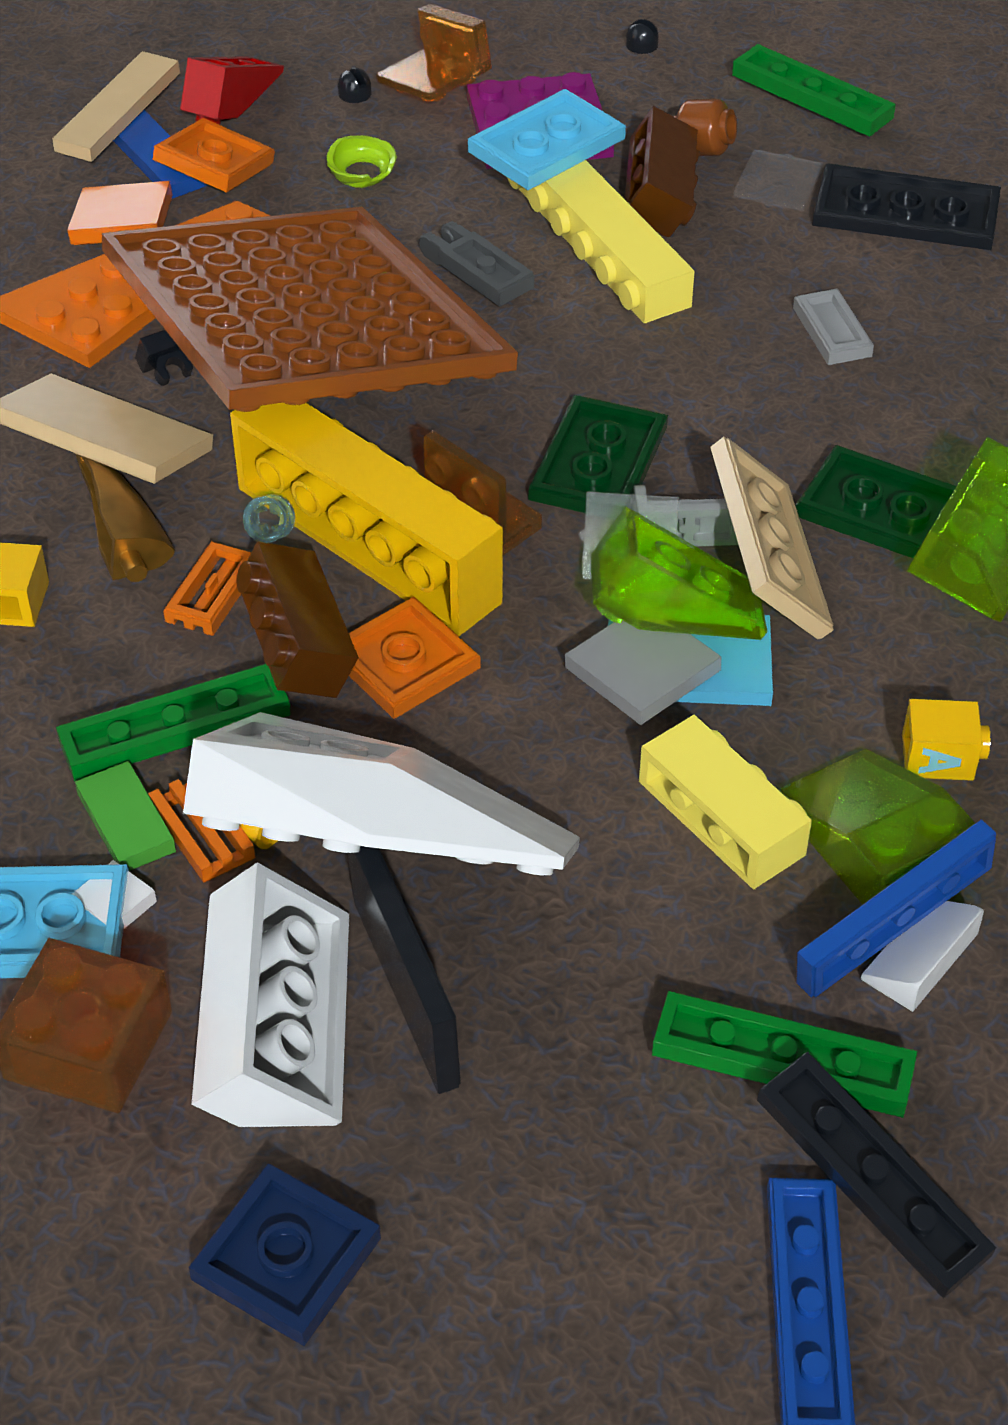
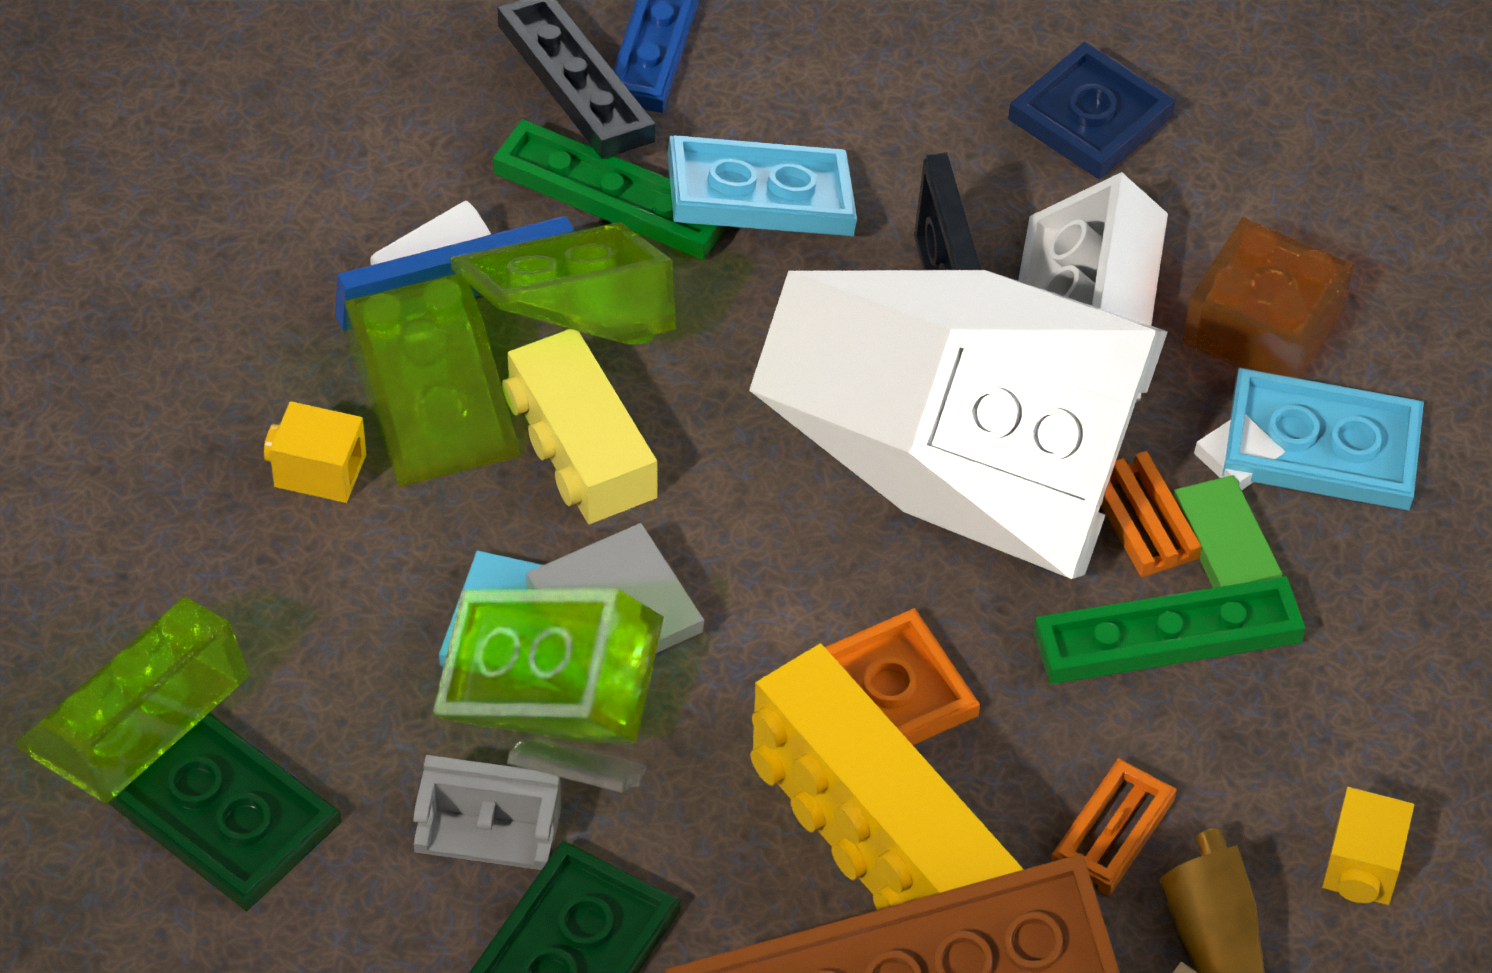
camera: 170 degrees left, 5 degrees up
reddish brown brick [237,541,359,698] -> none
clear orange bracket [424,431,542,556] -> none
tan tile [710,437,834,639] -> none
none -> clear neon green slope [450,222,676,345]
none -> medium azure tile [667,135,857,236]

